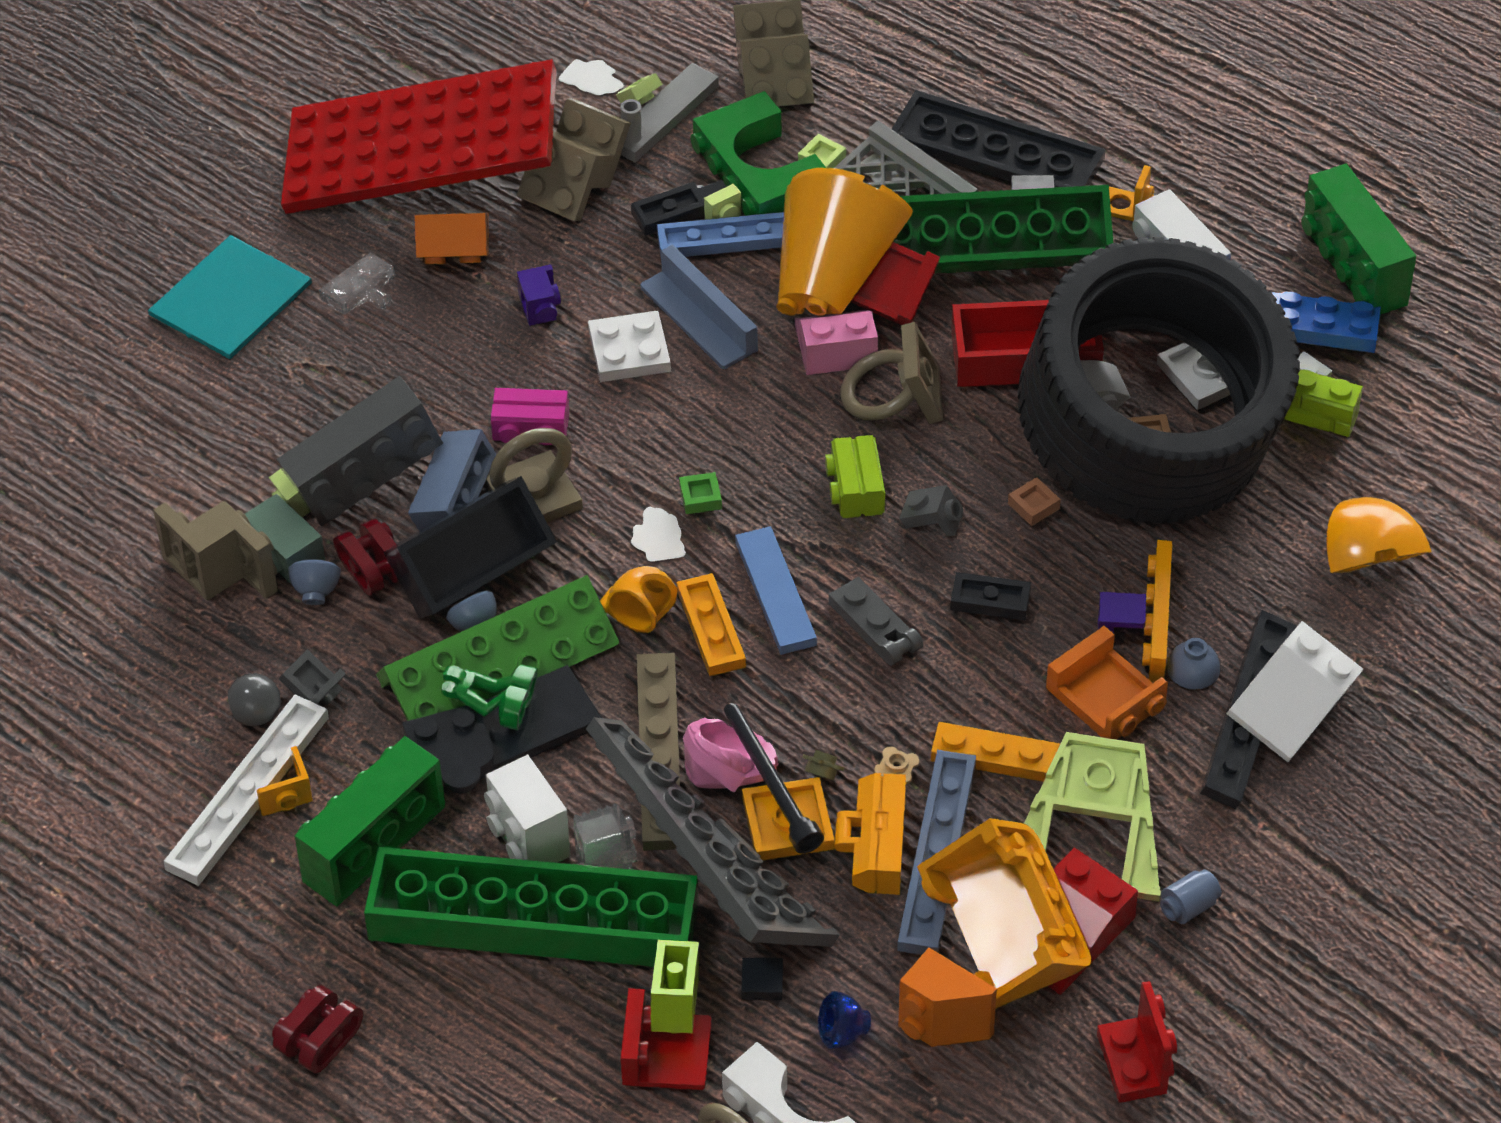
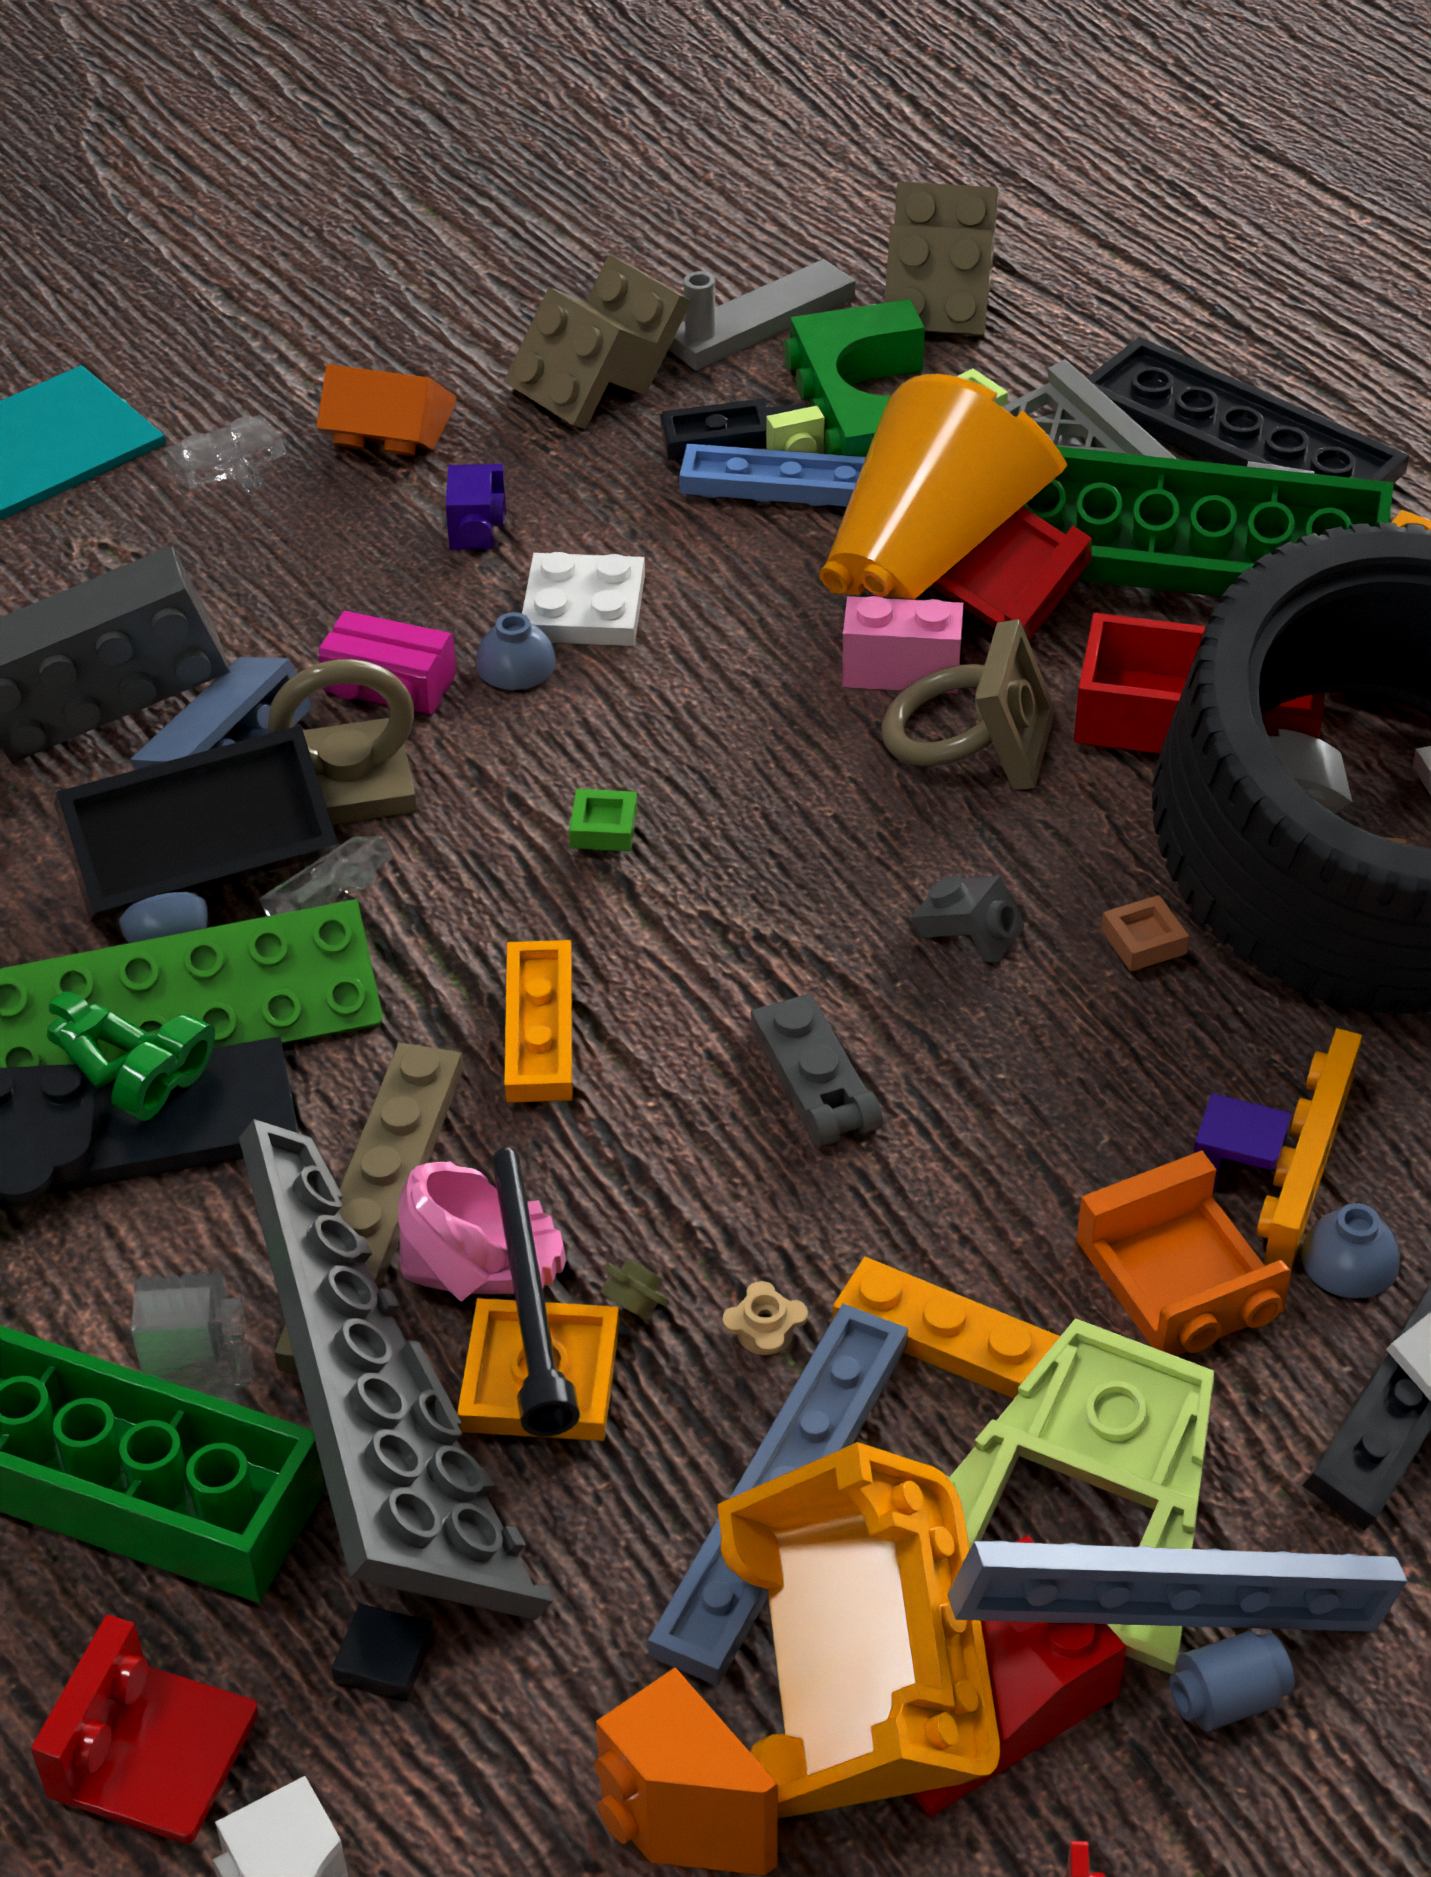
camera: 15 degrees right, 5 degrees down
red plate [281,59,556,214] -> none
dark red brick [333,518,399,596] -> none
white brick [484,755,571,863] -> none
white sticker [559,59,624,95] -> none
light orange piece [600,566,677,633] -> none
yellowish green plate [616,73,663,105] -> none
white sticker [631,507,686,562] -> none
sand blue panel [640,244,758,369] -> none
lime brick [651,940,699,1033] -> none
medium blue tile [735,526,817,655] -> none
clear blue brick [818,991,871,1049] -> none
lime brick [825,435,885,518] -> none
light orange piece [834,773,906,895] -> none
black plate [950,572,1031,620] -> none
none -> clear plate [259,836,395,916]
none -> sand blue brick [476,612,556,690]
none -> sand blue plate [947,1541,1408,1632]

